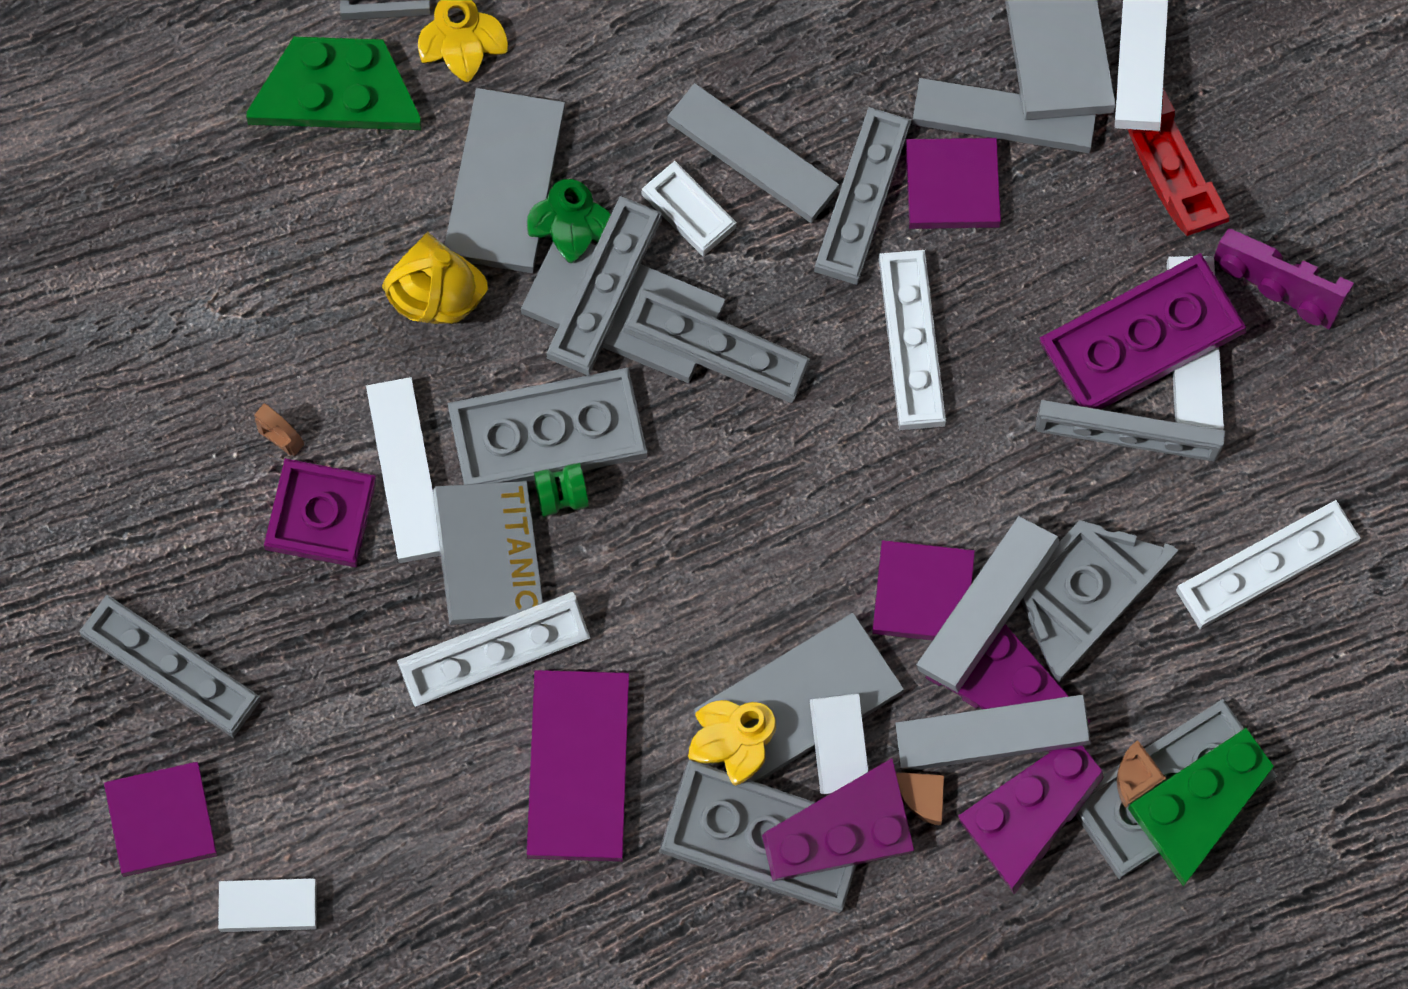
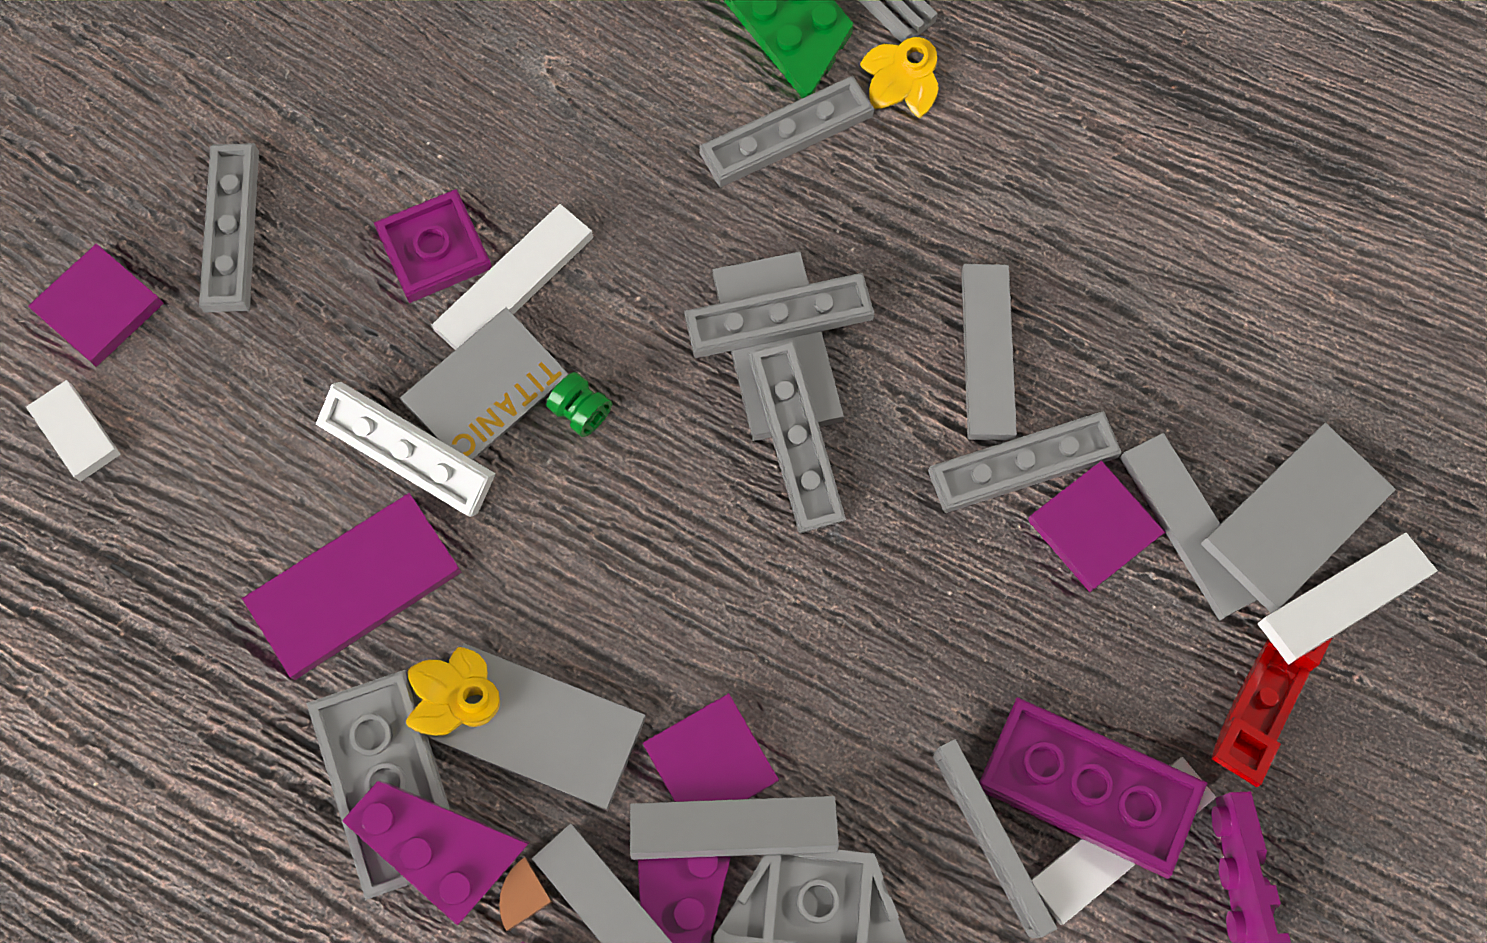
camera: 55 degrees right, 0 degrees up
nougat tile [254,403,304,456] -> none
yellow helmet [382,232,488,324] -> none
light grey tile [444,88,565,273] -> none
light grey tile [448,368,647,485] -> none
green plate [527,179,611,263] -> none
white tile [642,161,737,257] -> none
white tile [809,693,868,794] -> none
white tile [879,250,946,430] -> none
none -> light grey tile [700,76,874,188]

